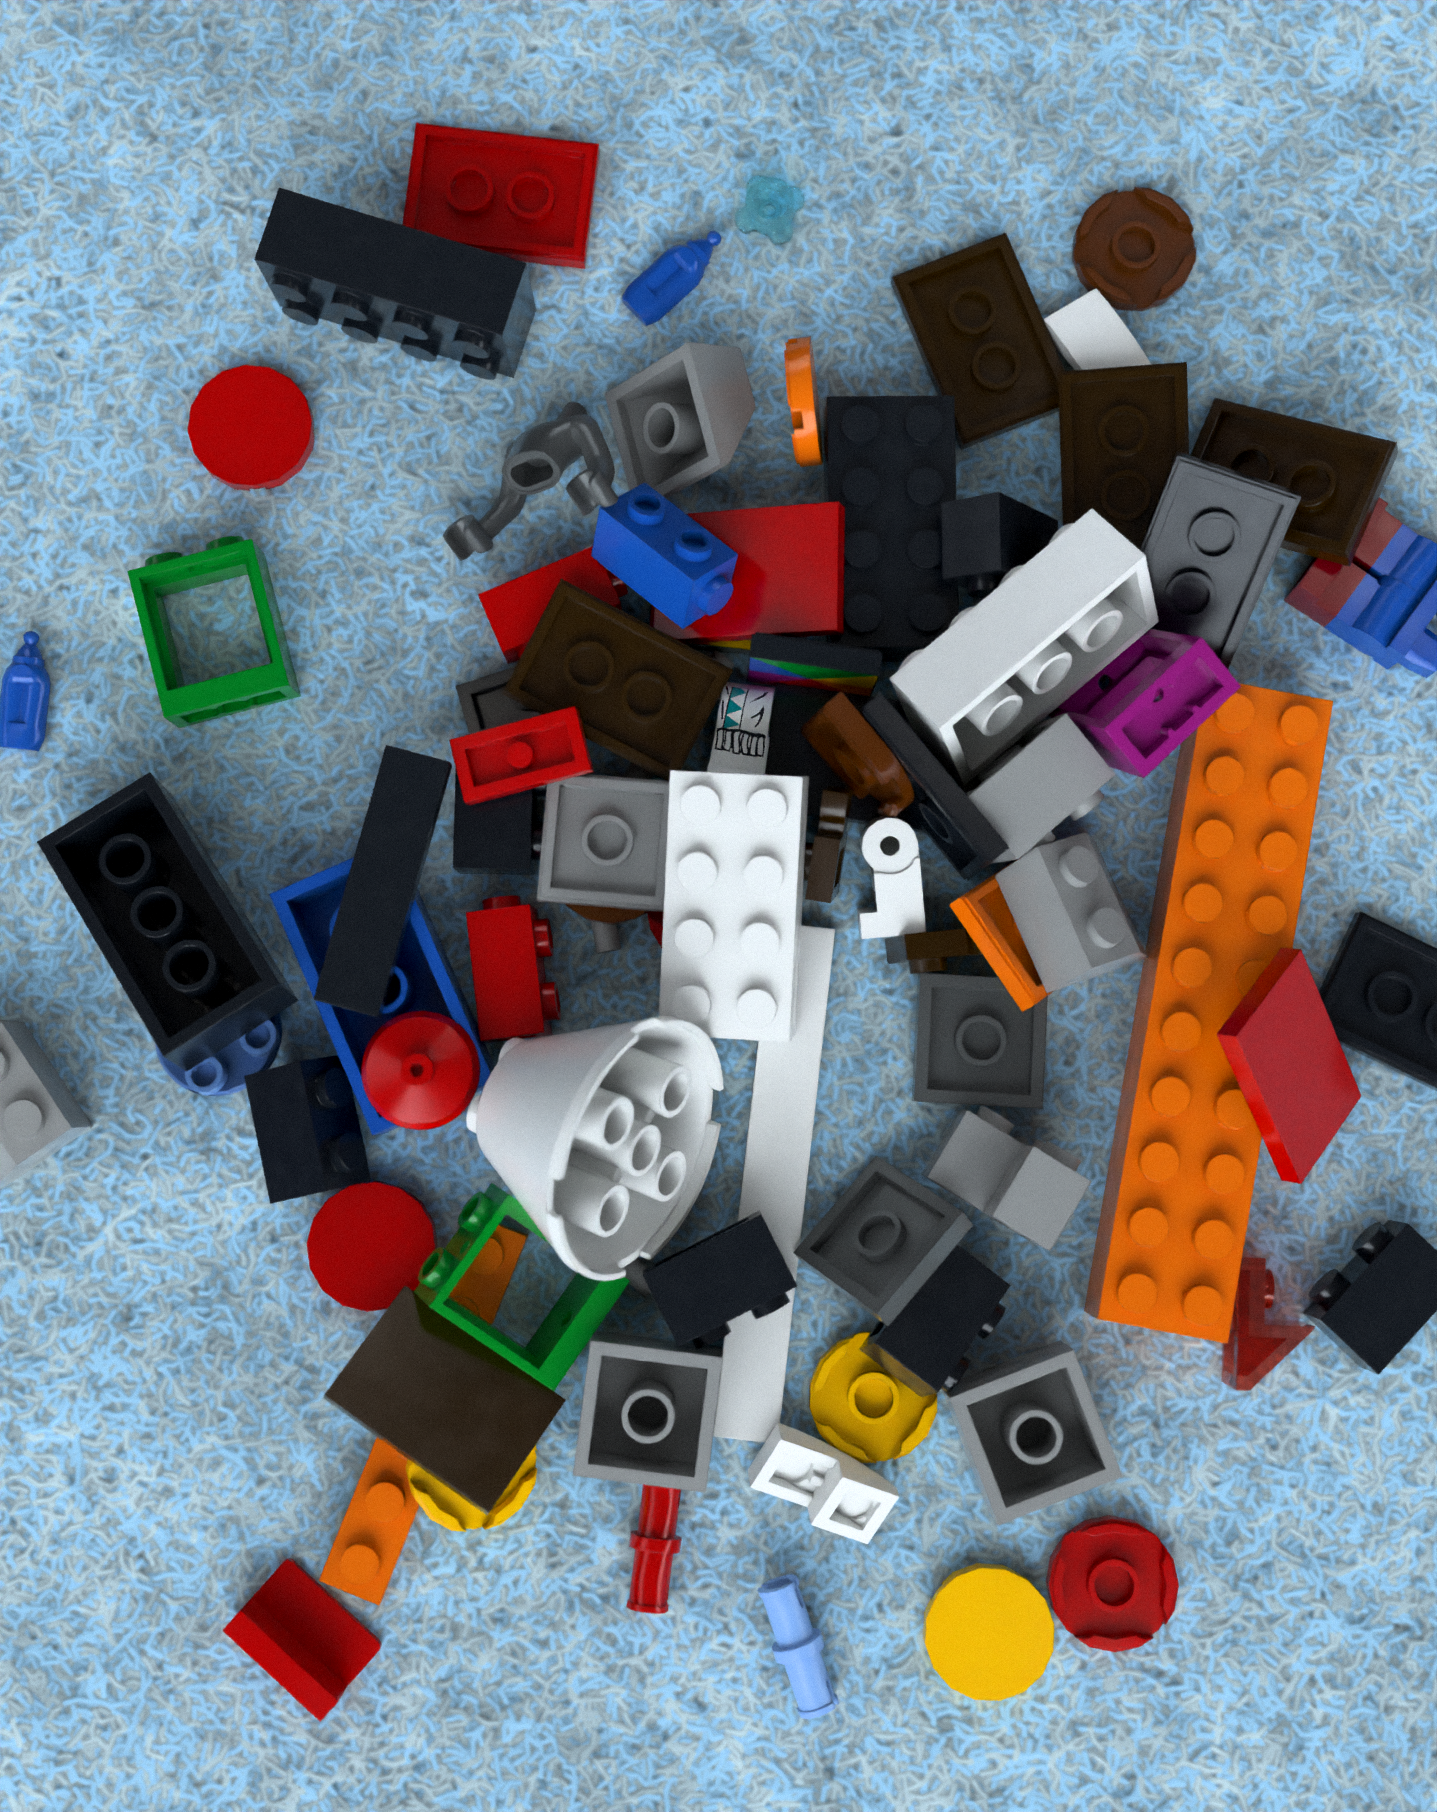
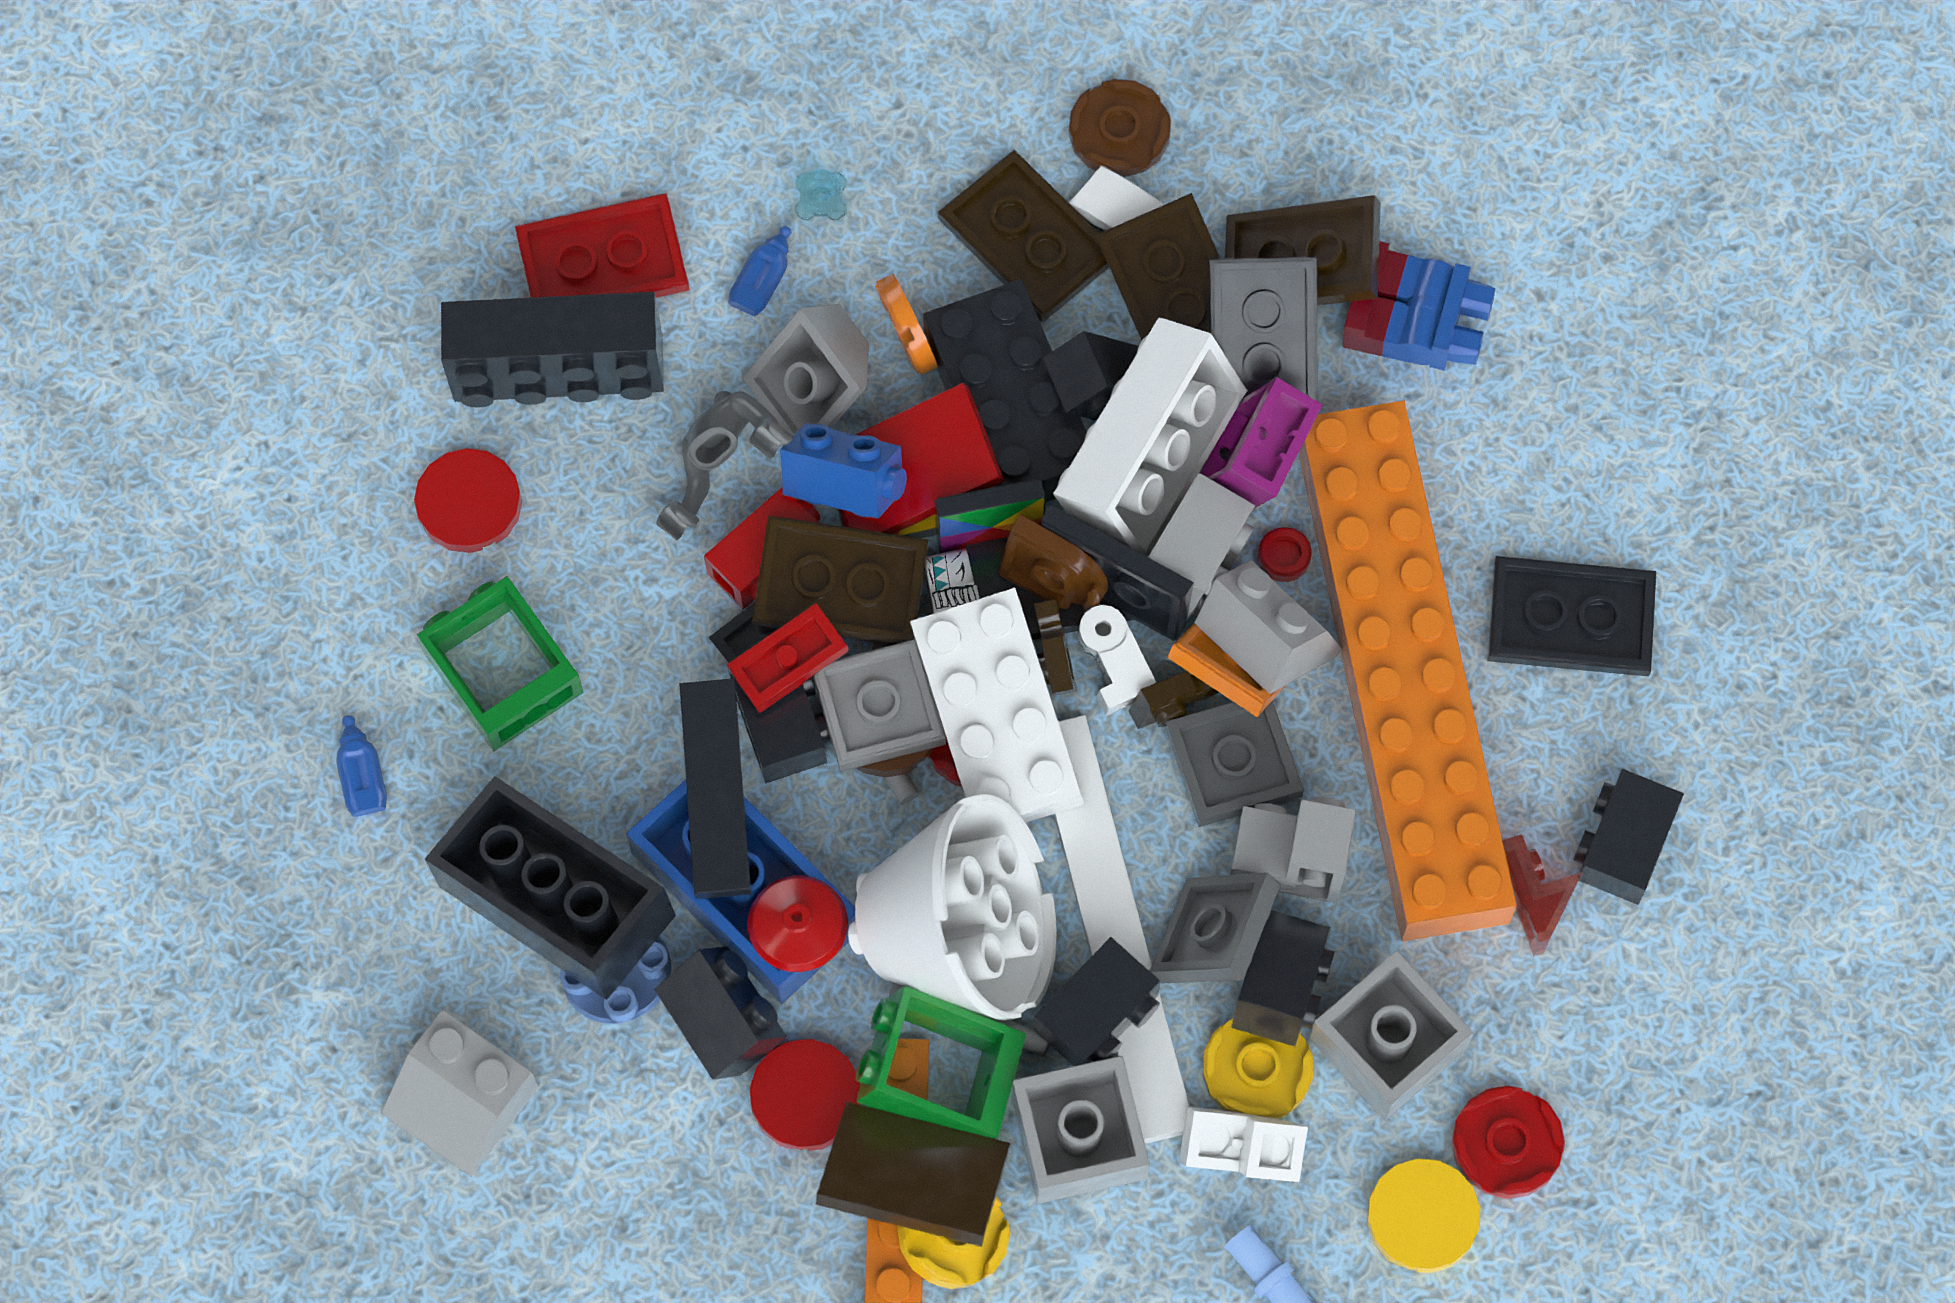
camera: 15 degrees left, 15 degrees down
red brick [466,895,561,1043] -> none
red pin [626,1485,682,1614] -> none
red tile [1217,948,1361,1184] -> none
none -> red tile [1257,527,1312,582]

